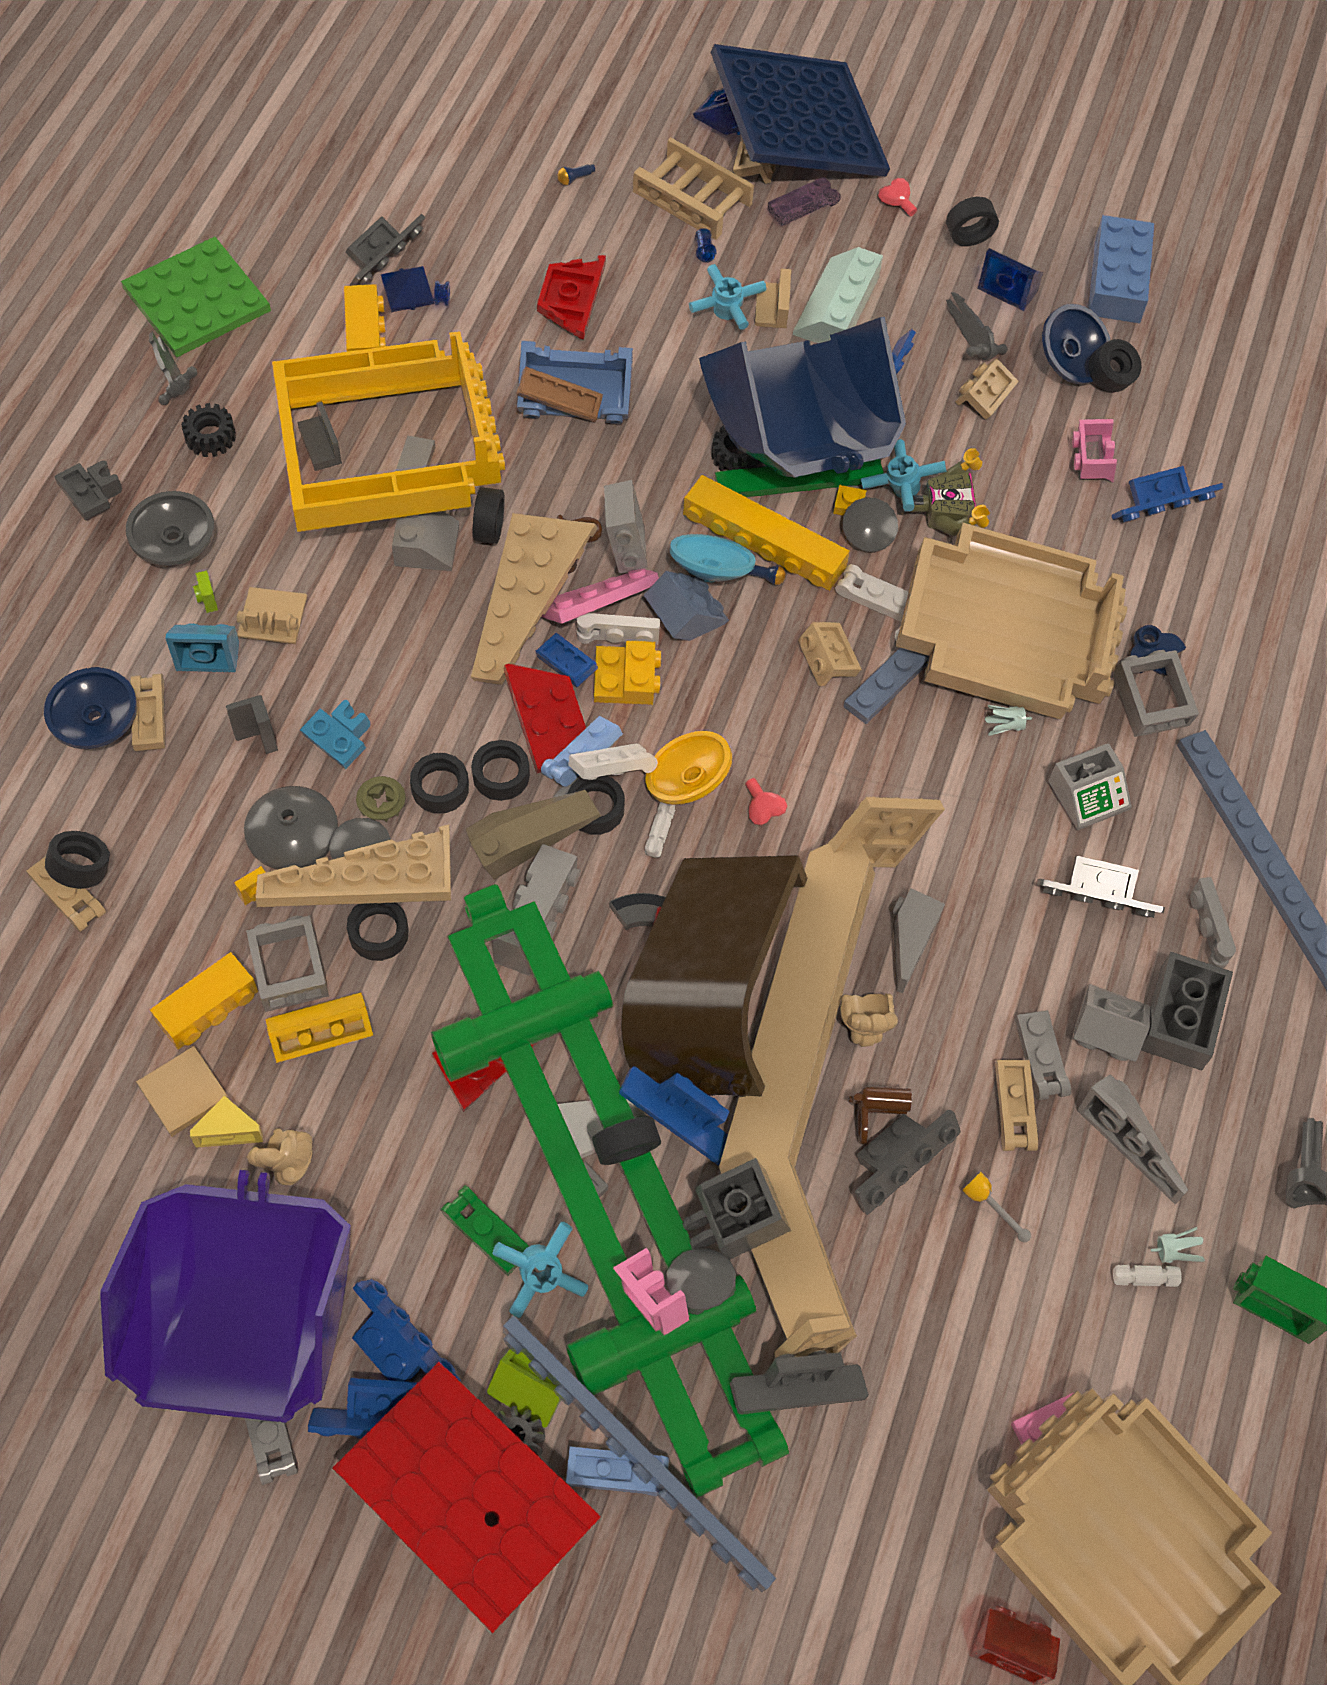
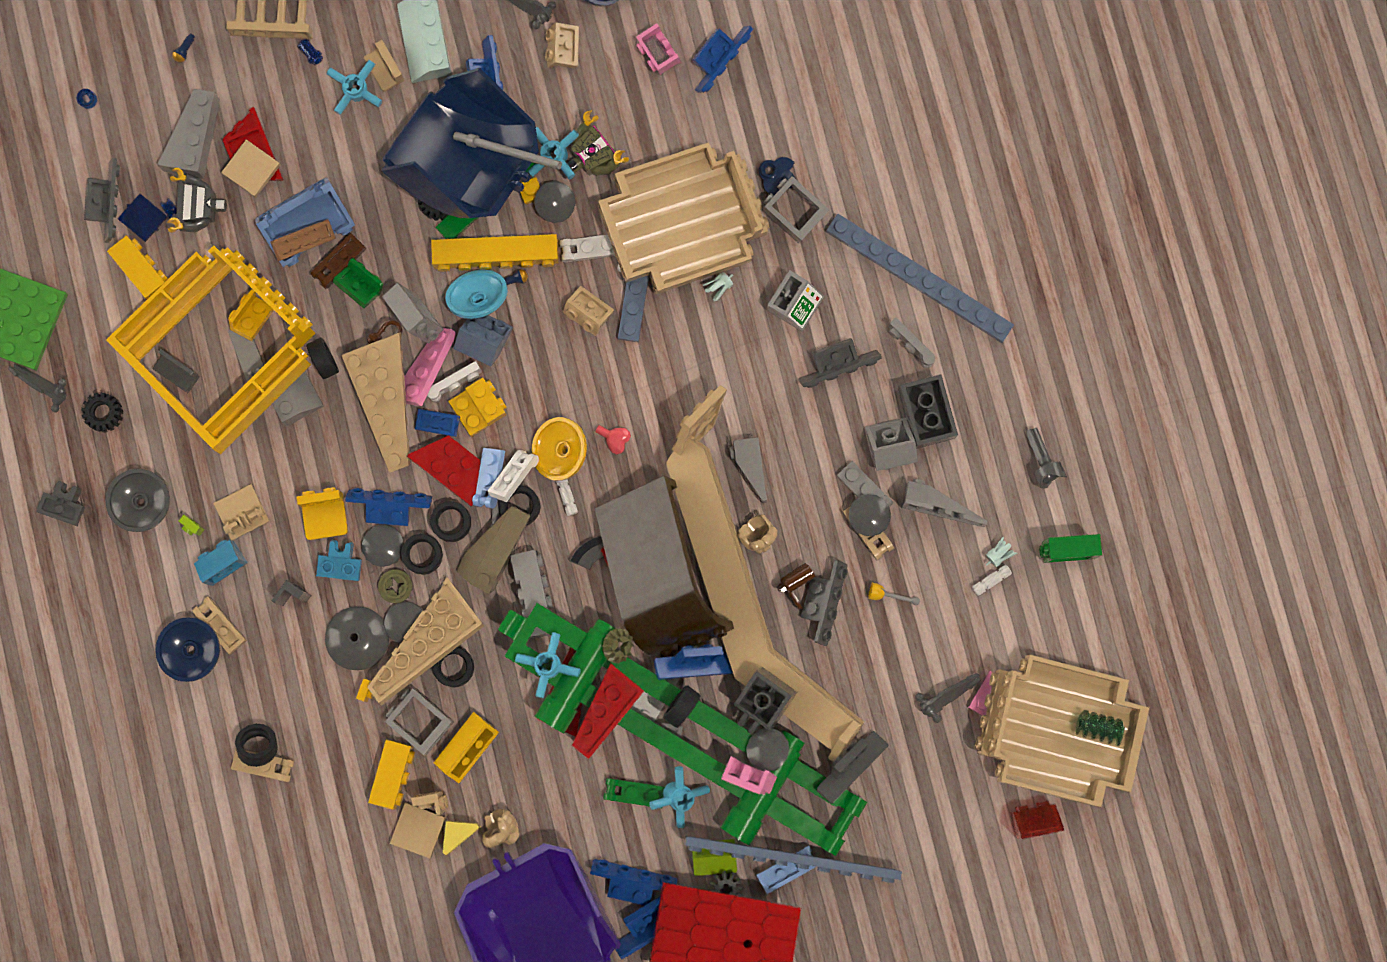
camera: 25 degrees left, 20 degrees up
none -> clear blue bush [76,88,98,109]
none -> light grey wedge [157,89,220,178]
none -> dark grey torso [167,168,227,233]
none -> tan tile [221,140,281,198]
none -> yellow bracket [228,289,274,342]
none -> yellow bracket [296,487,348,540]
none -> reddish brown plate [310,233,367,289]
none -> green bracket [333,258,383,309]
none -> blue bracket [345,488,432,526]
none -> dark grey dish [362,525,404,567]
none -> tan bracket [411,790,448,815]
none -> light grey bar [453,132,562,170]
none -> medium azure bar [515,632,581,698]
none -> red wing [572,663,644,759]
none -> olive gear [603,628,634,664]
none -> dark grey dish [849,494,891,536]
none -> dark grey piece [915,673,981,723]
none -> clear green piece [1076,710,1124,746]

